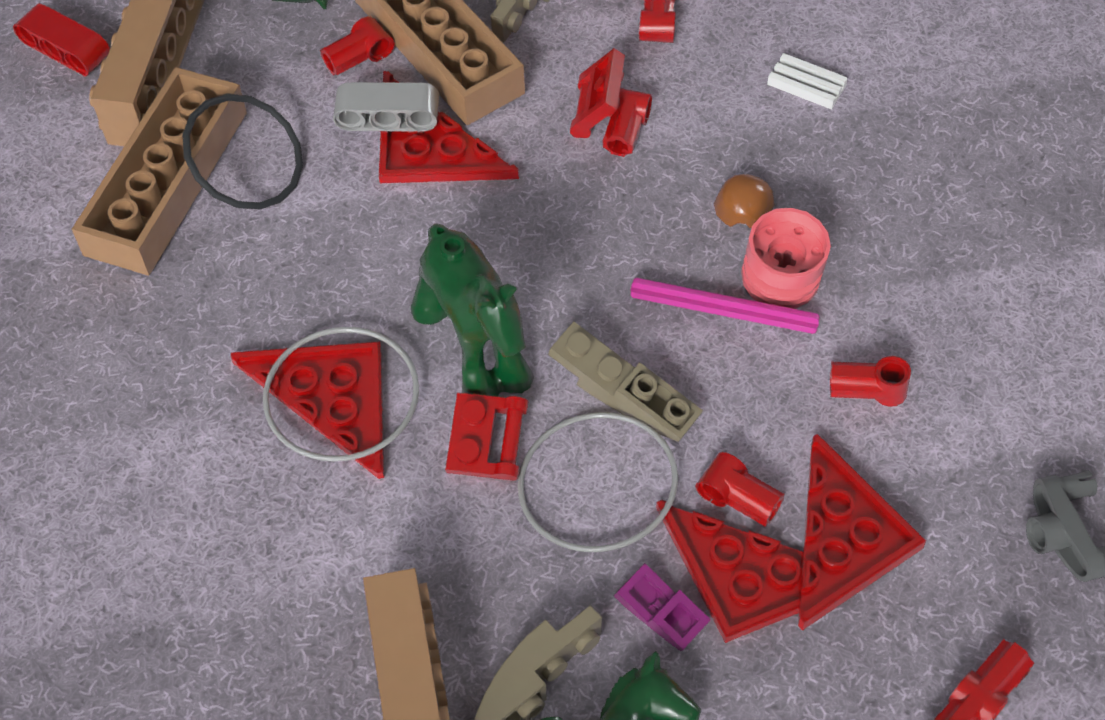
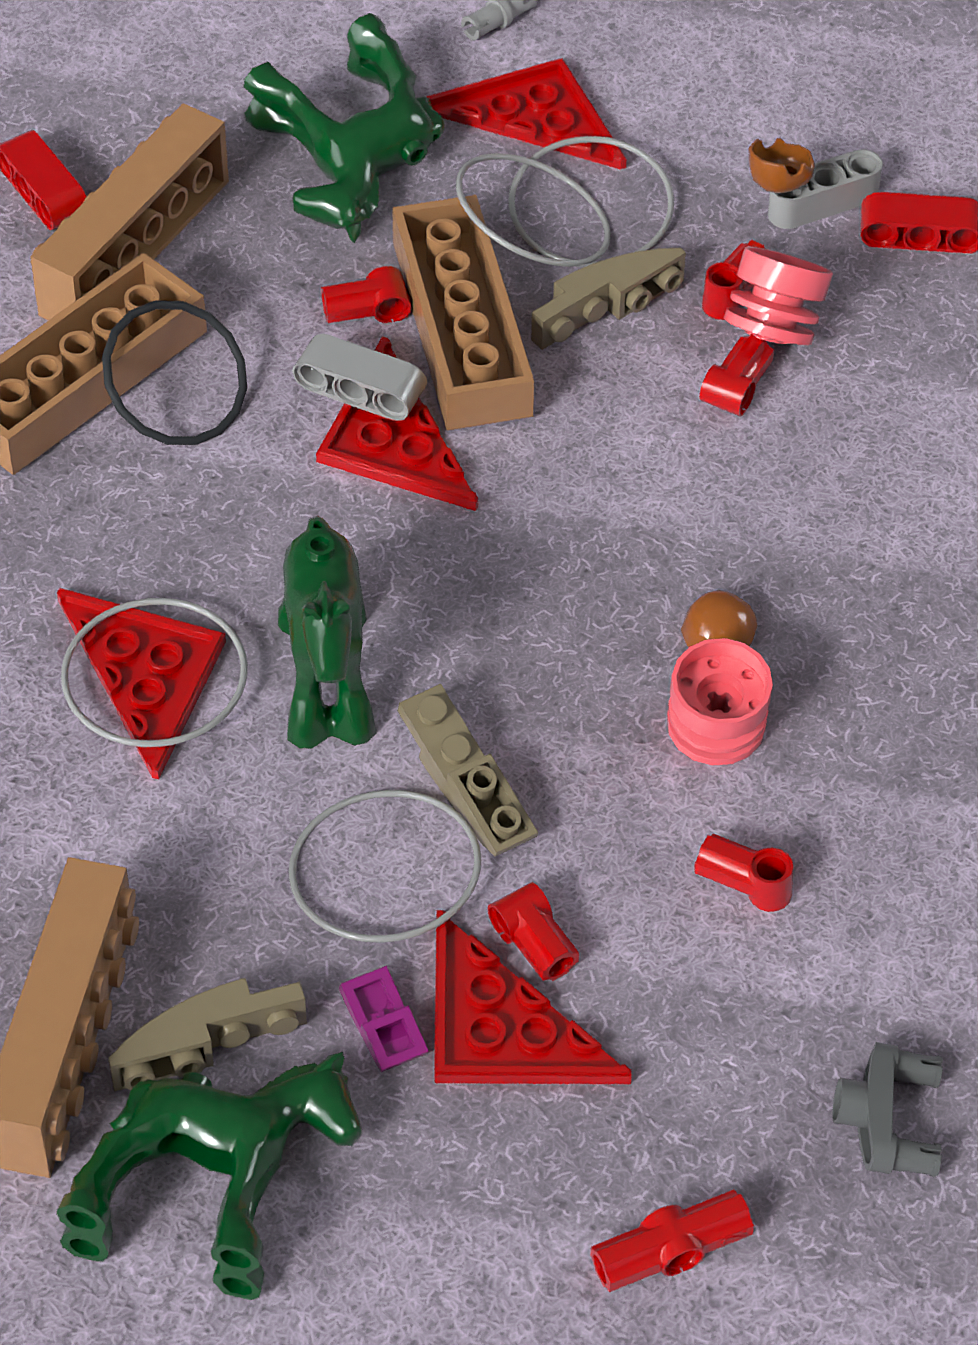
camera: 20 degrees right, 5 degrees down
red plate [445,392,529,481] -> none
red plate [570,48,625,138] -> none
red piece [603,88,652,157] -> none
dark pink axle [630,278,820,334] -> none
white tile [767,53,847,109] -> none
red tile [798,434,926,630] -> none

